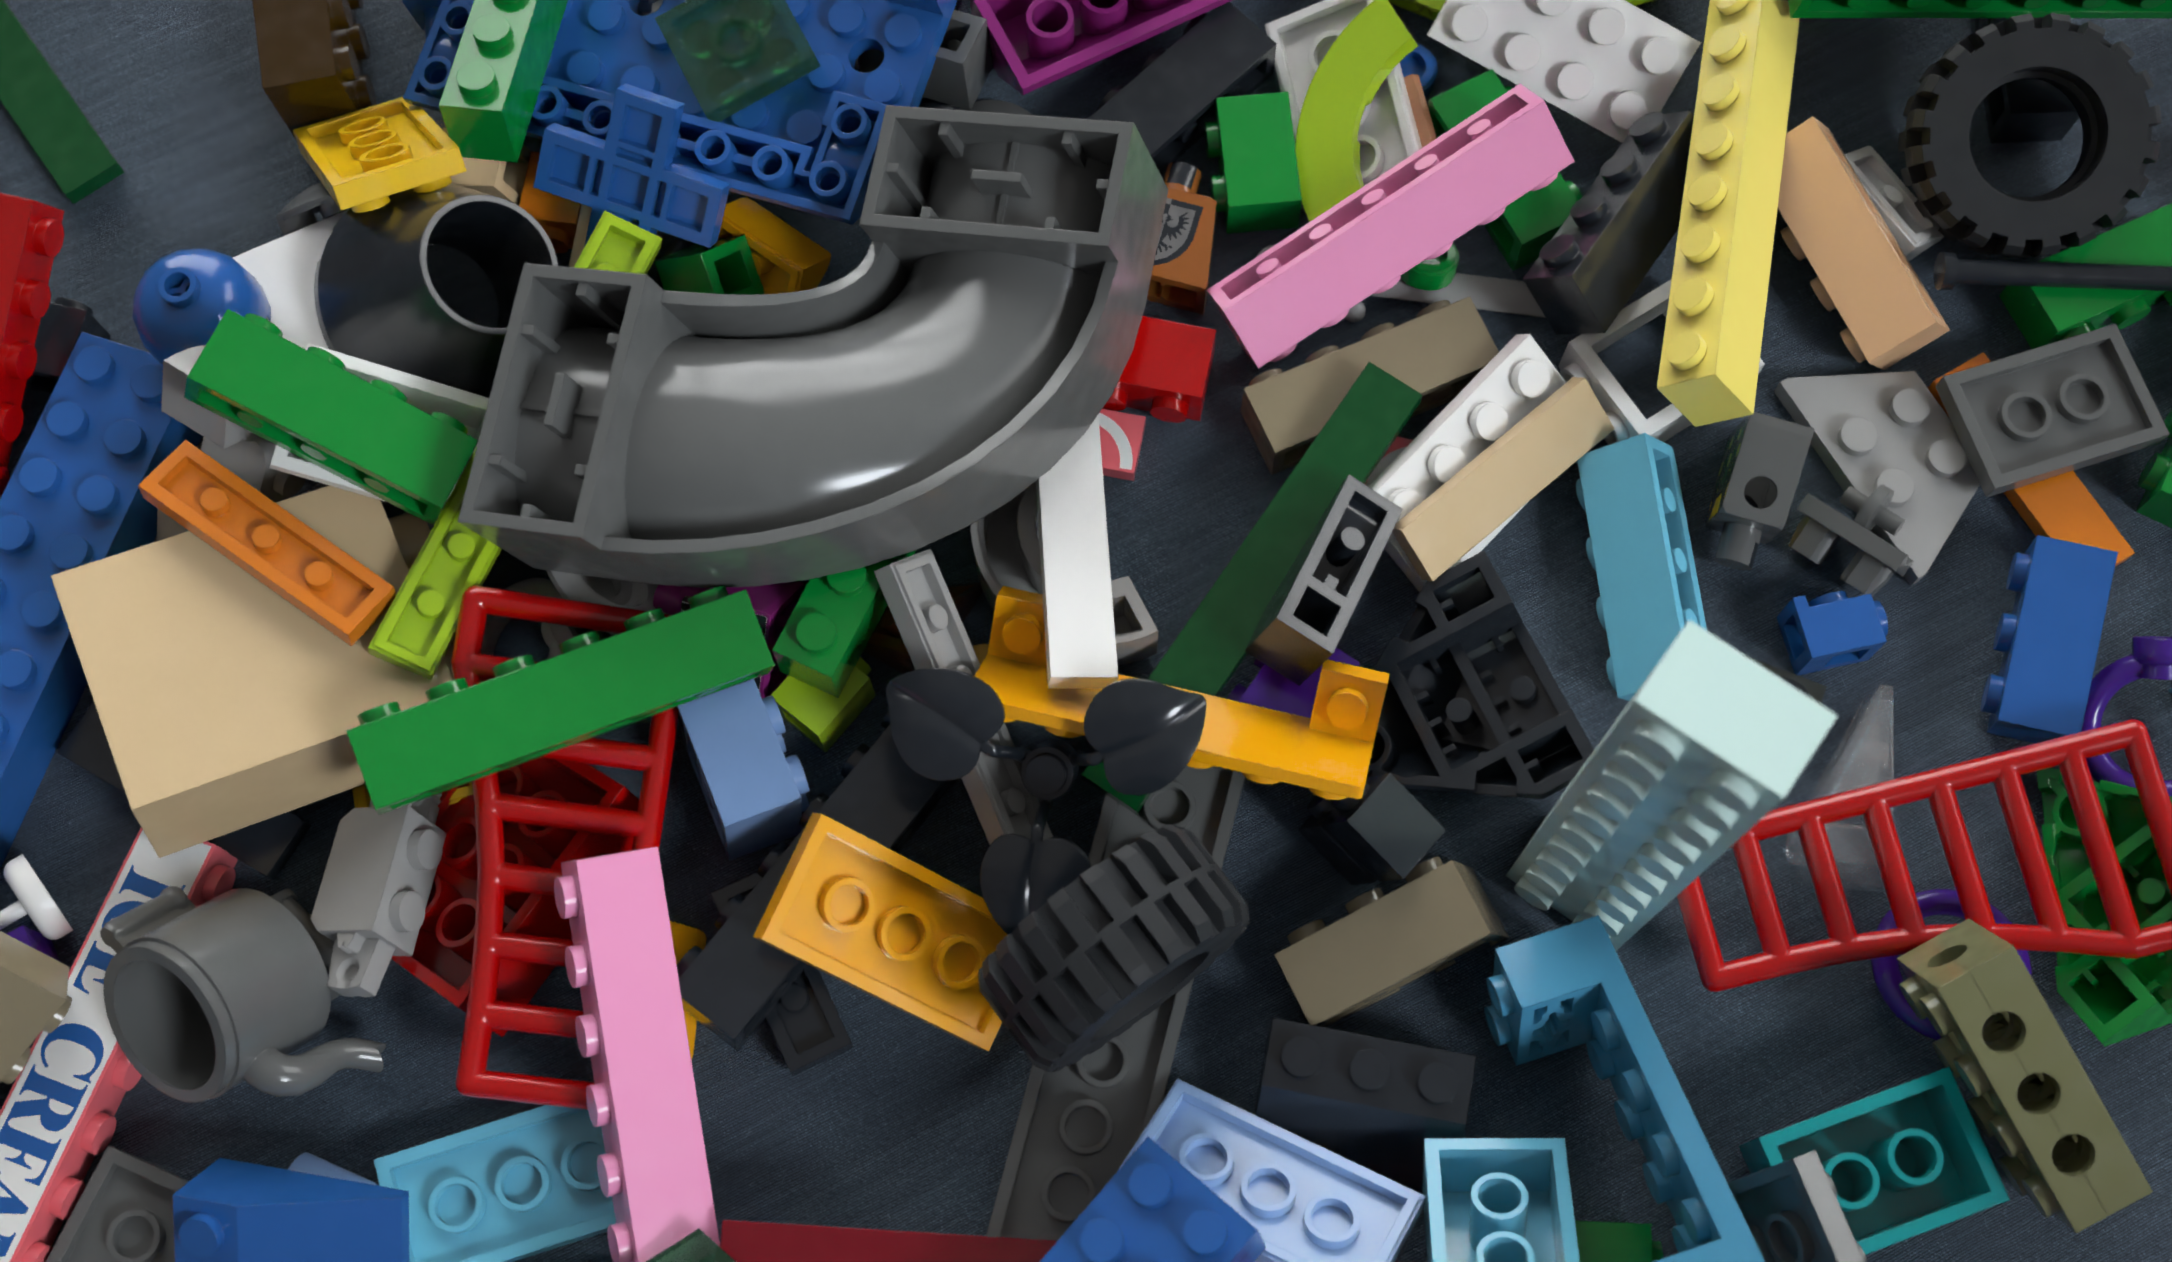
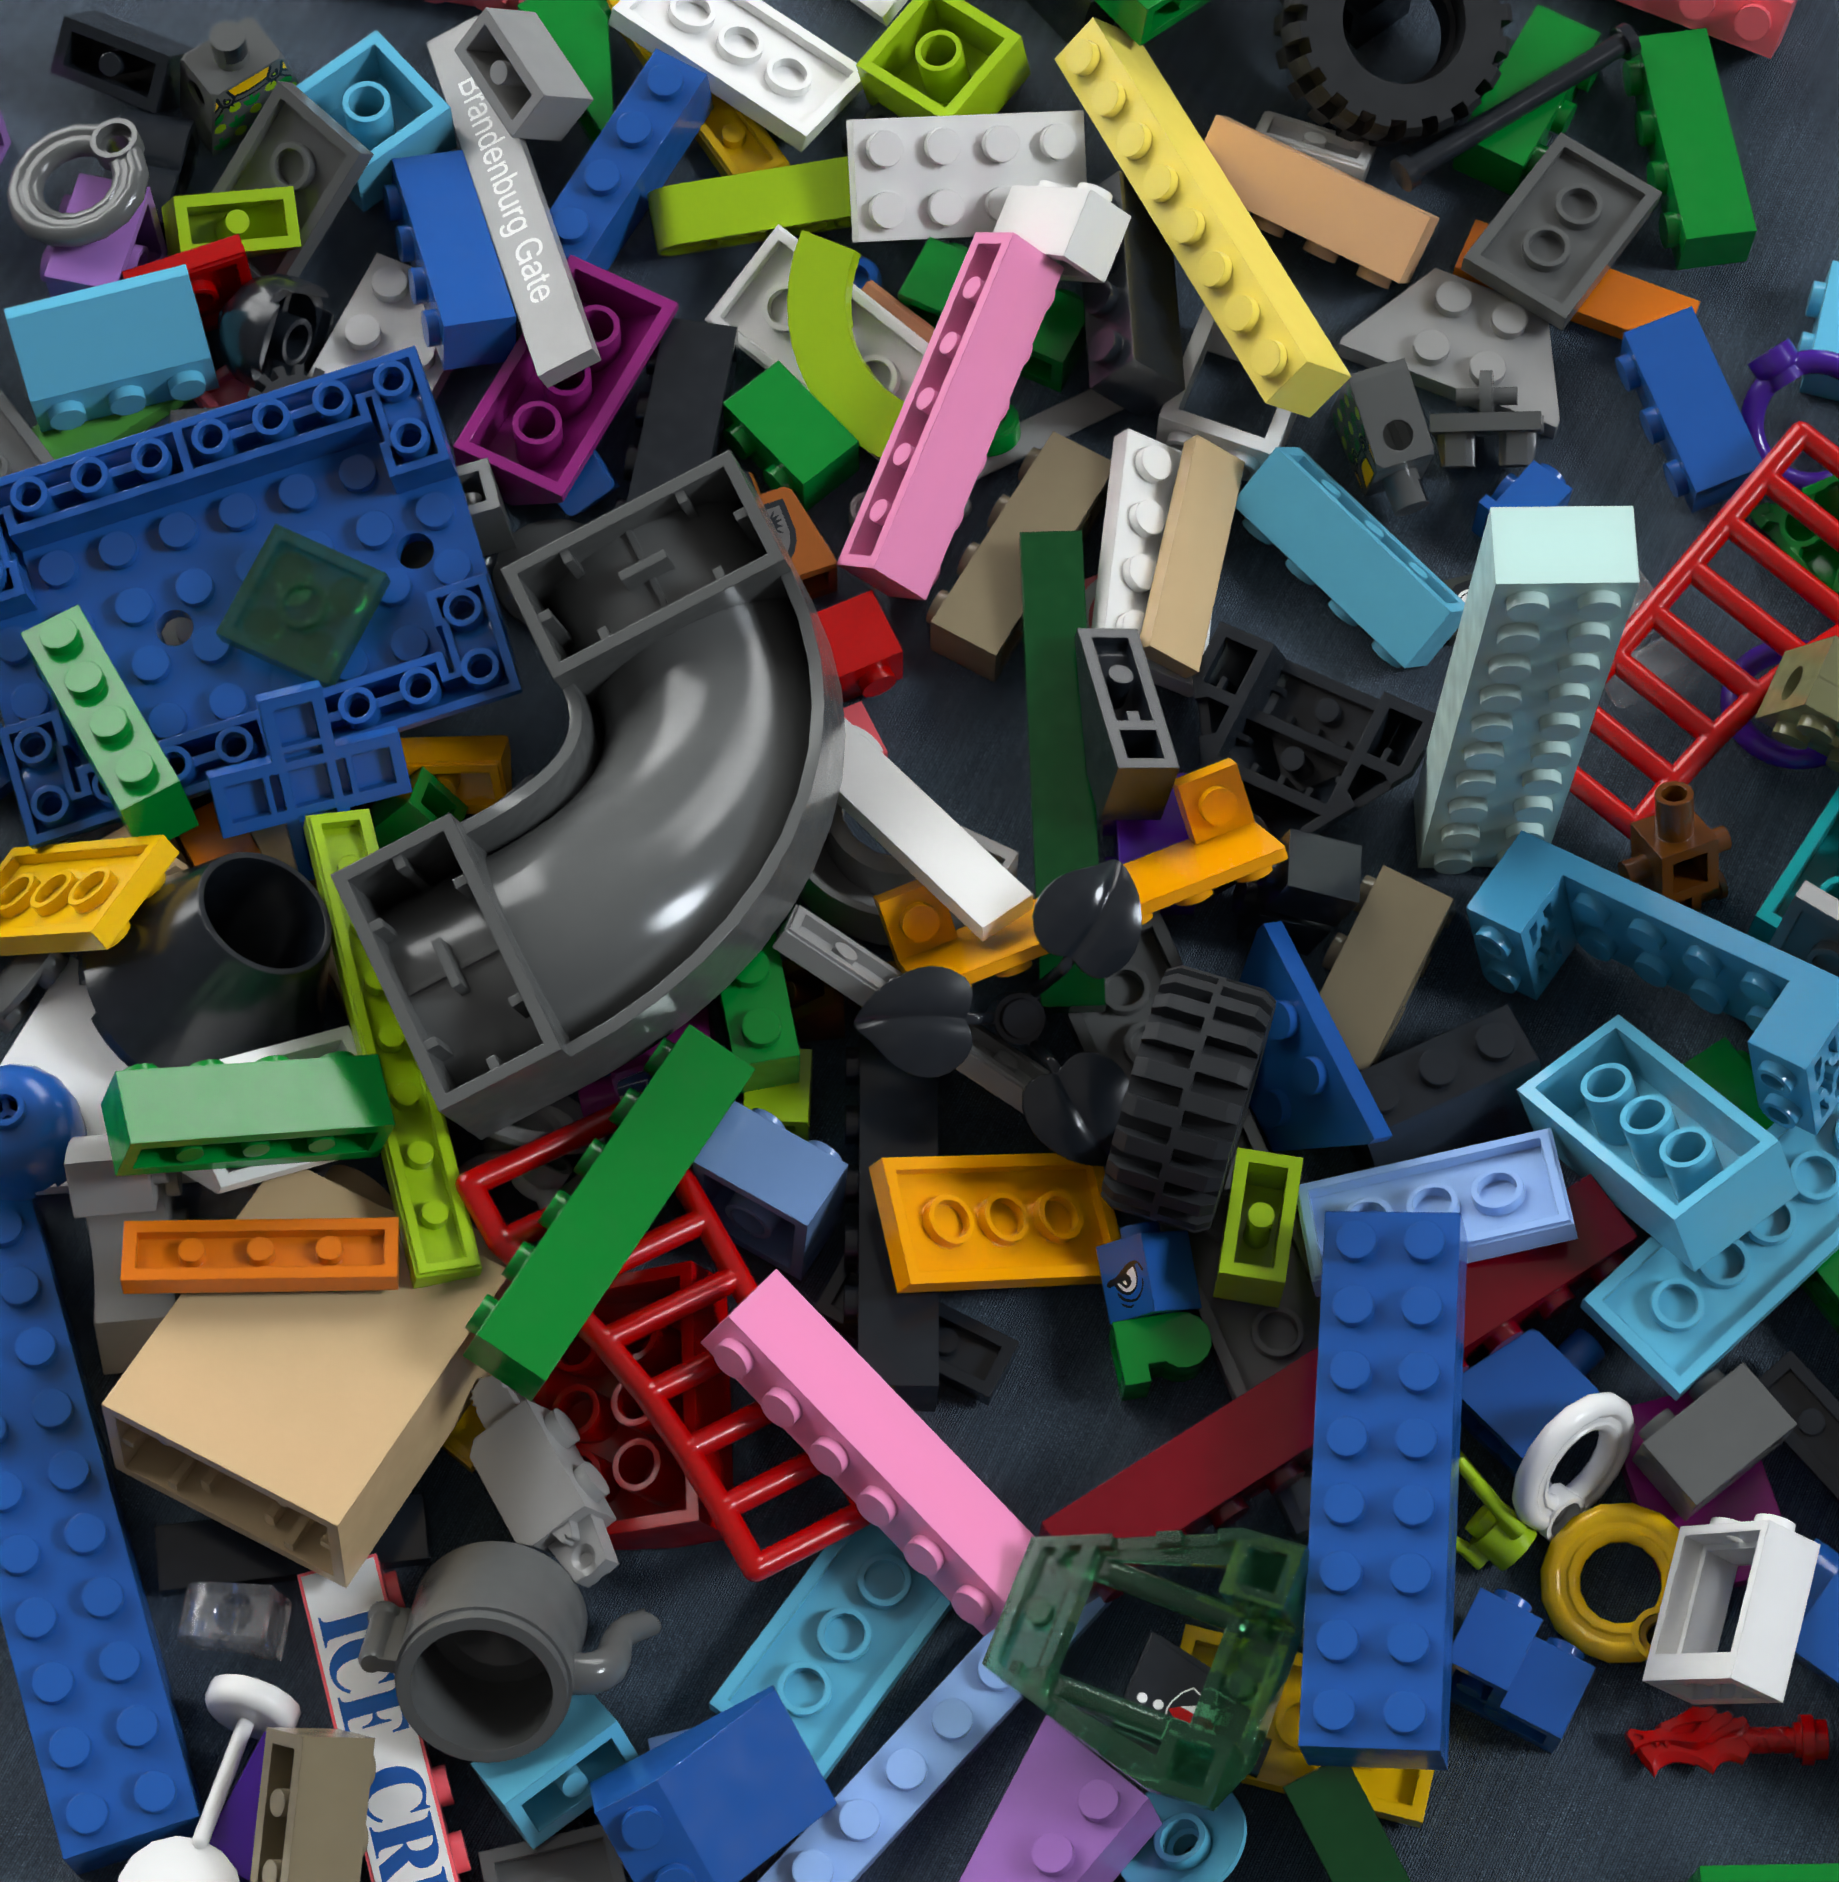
camera: 40 degrees left, 5 degrees down
none -> clear leg [176,1582,293,1661]
none -> medium azure brick [471,1695,639,1850]
none -> blue piece [558,450,620,516]
none -> white brick [993,180,1131,283]
none -> blue brick [1096,1221,1202,1325]
none -> green leg [1108,1312,1211,1401]
none -> lime brick [1213,1147,1303,1308]
none -> blue wing [1239,921,1393,1152]
none -> reddish brown piece [1618,781,1732,912]

